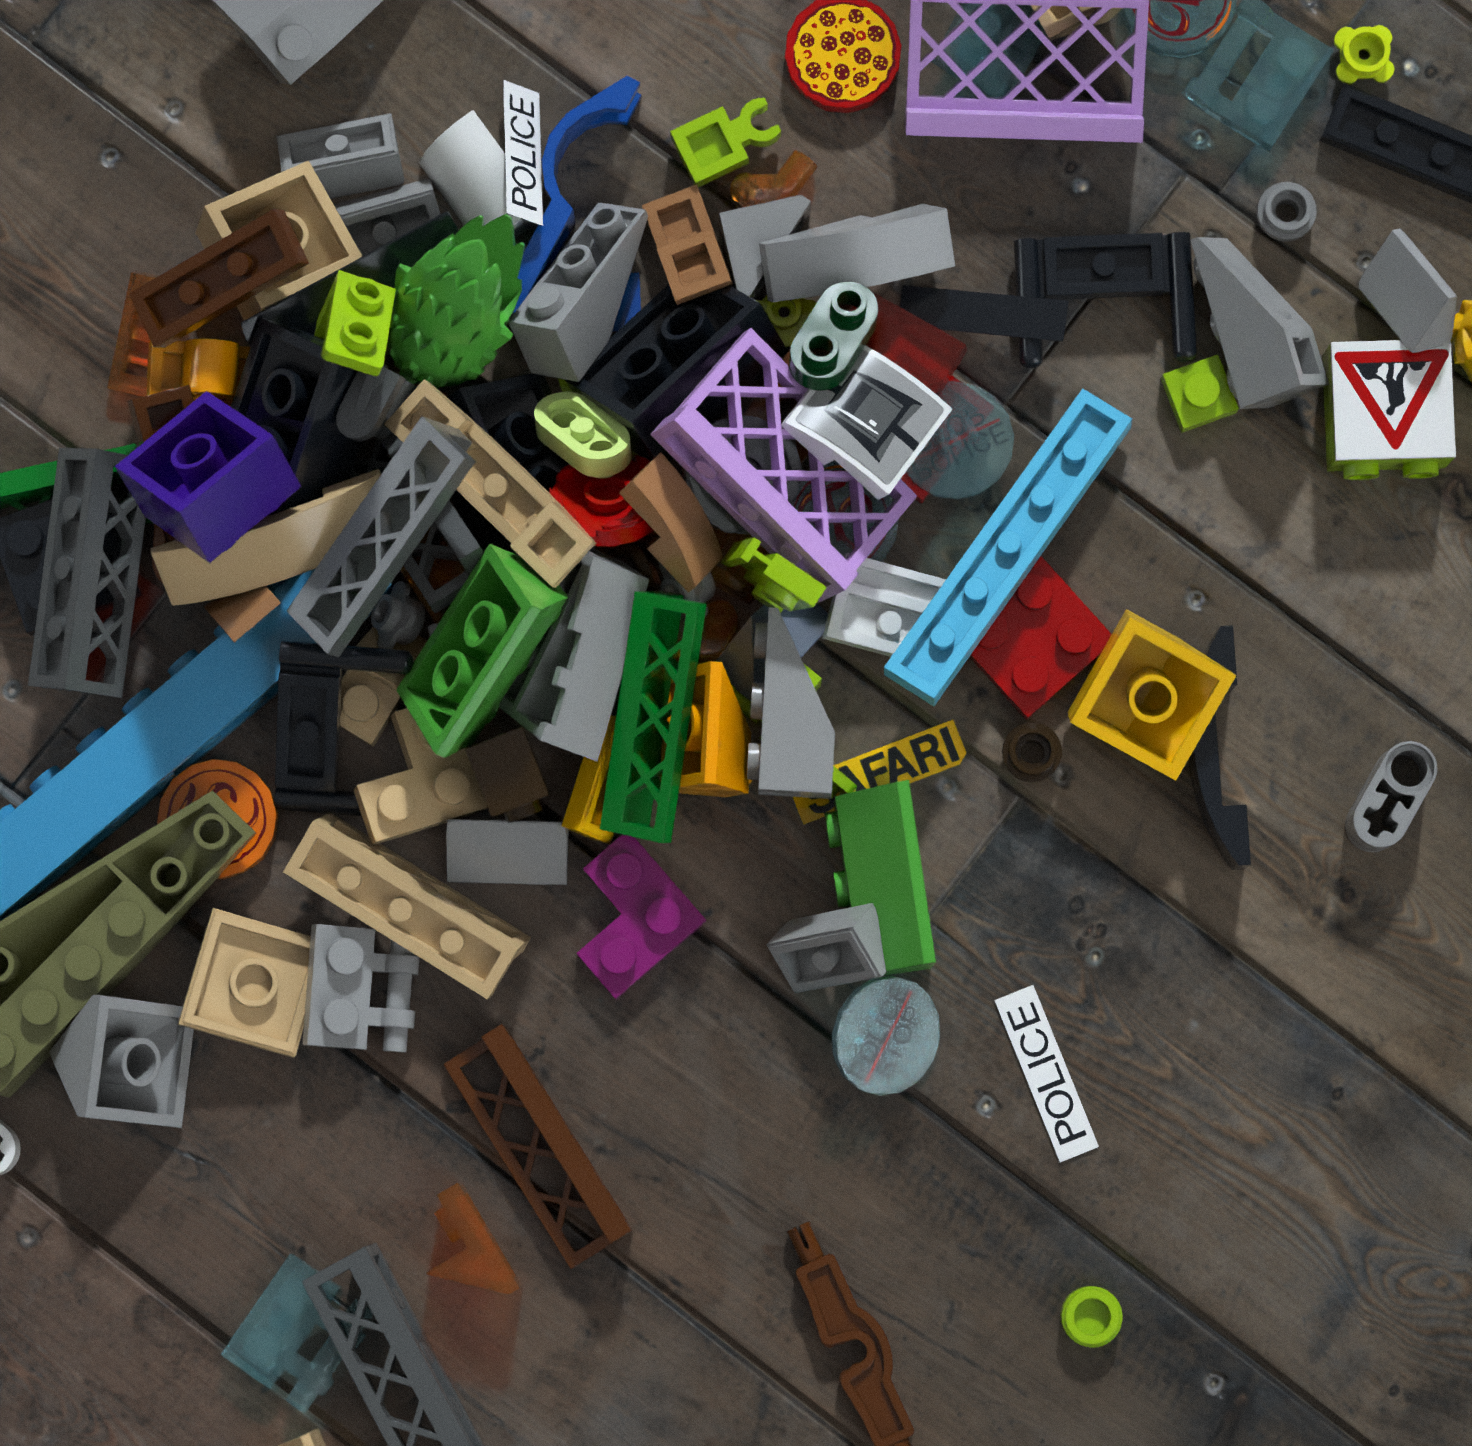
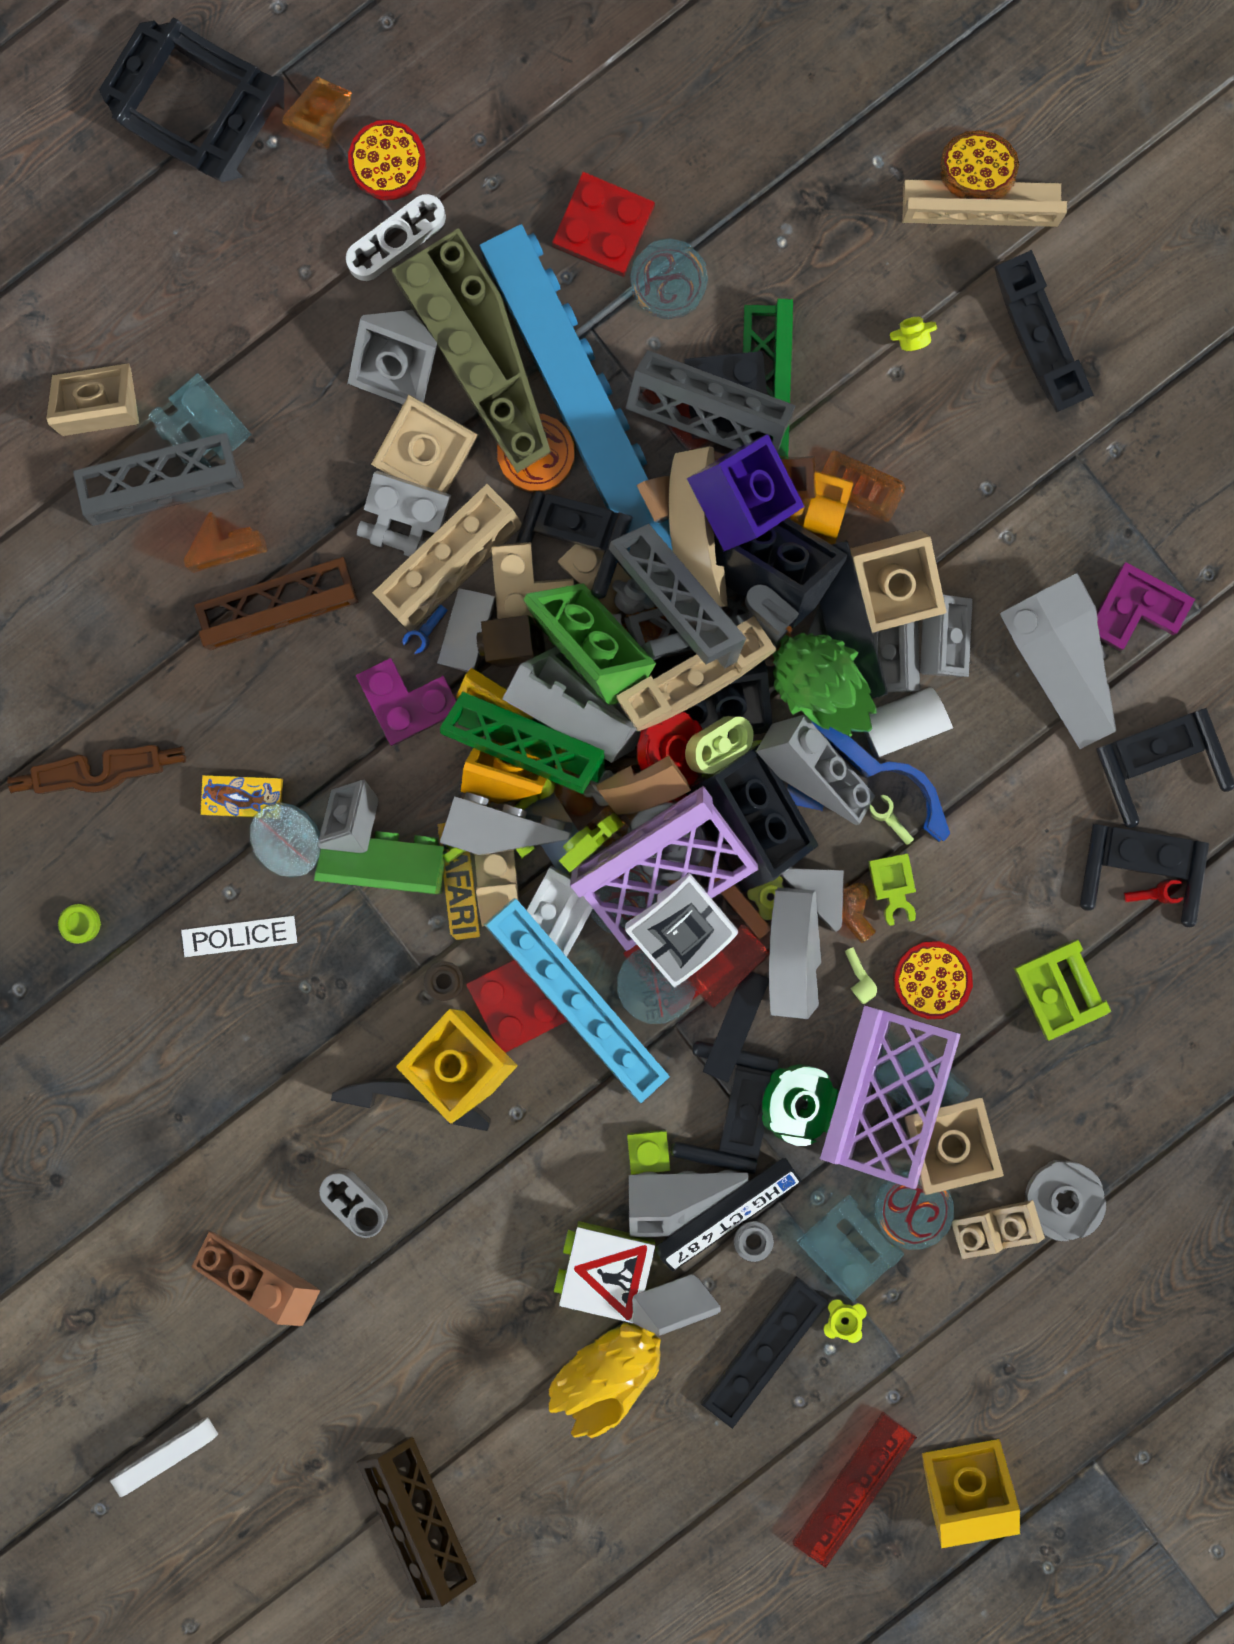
camera: 105 degrees right, 5 degrees up
reddish brown plate [129,209,309,348] -> none
lime bracket [314,270,396,376] -> none
white sticker [503,80,543,226] -> none
medium nougat slope [642,184,733,305] -> none
plate [789,282,878,391] -> none
none -> tile [201,775,283,818]
none -> blue hand [403,605,448,654]
none -> tan slope [474,850,519,927]
none -> tile [655,1157,802,1271]
none -> plate [762,1064,839,1146]
none -> yellowish green hand [845,947,877,1004]
none -> yellowish green hand [870,795,914,845]

